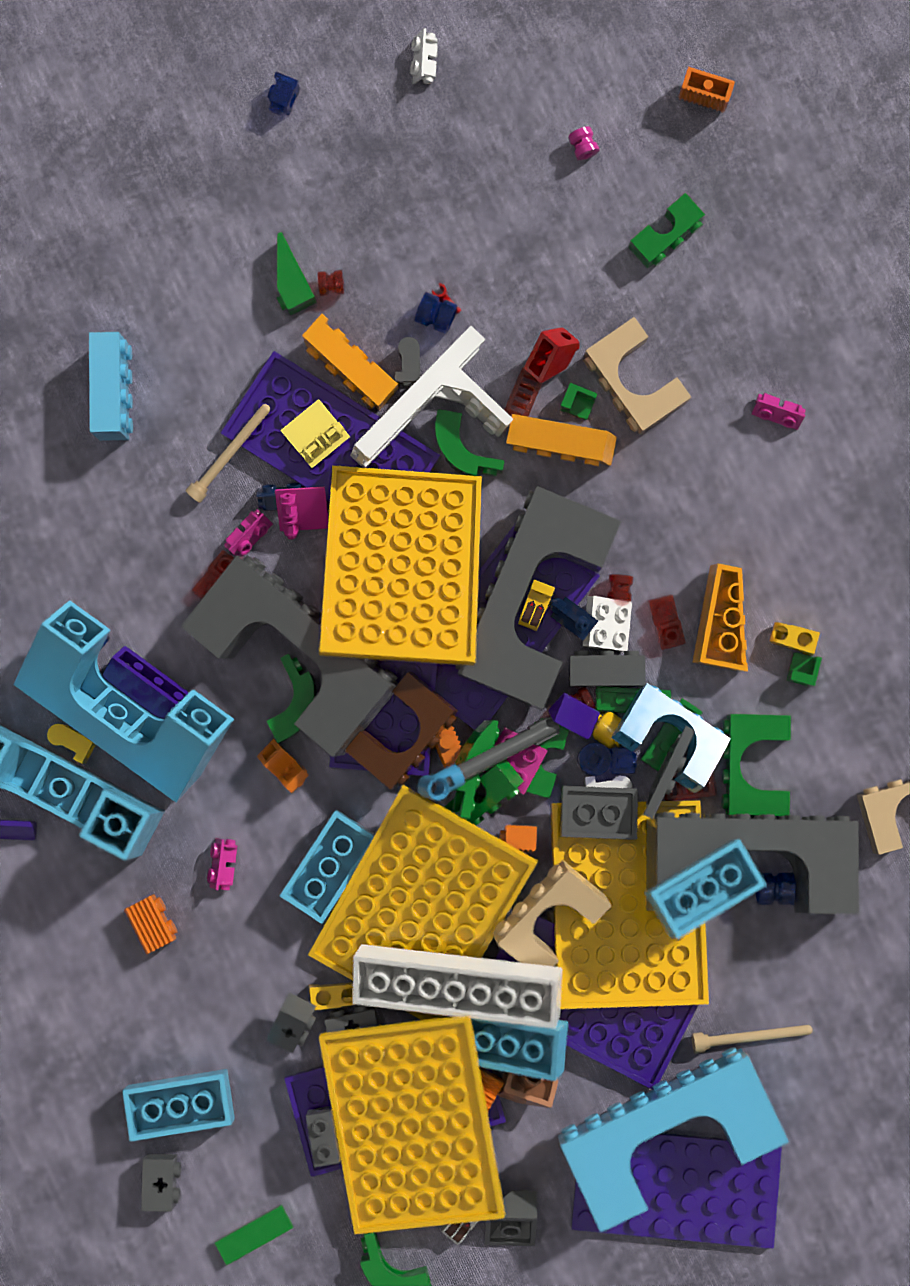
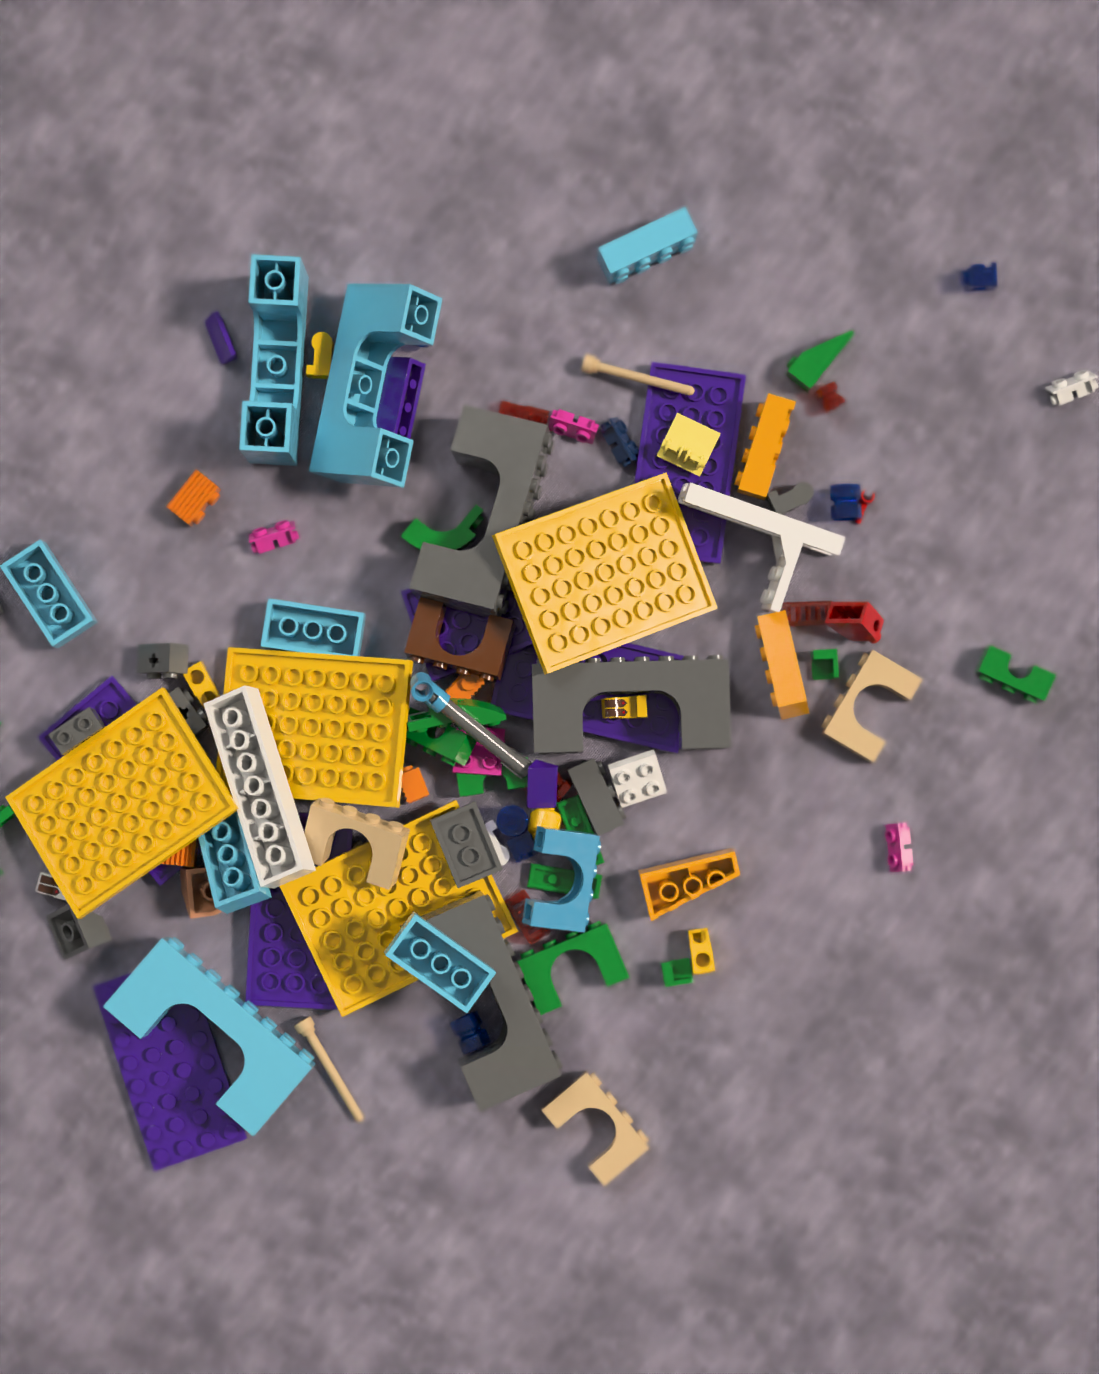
camera: 60 degrees right, 0 degrees up
orange brick [256,738,309,793] -> none
dark pink hinge [275,487,329,539] -> none
green arch [435,409,504,477] -> none
dark blue hinge [549,597,598,641] -> none
dark pink wheel [568,126,600,160] -> none
clear red wheel [607,574,634,602] -> none
dark grey wing [643,726,695,819] -> none
clear red slope [648,594,686,650] -> none

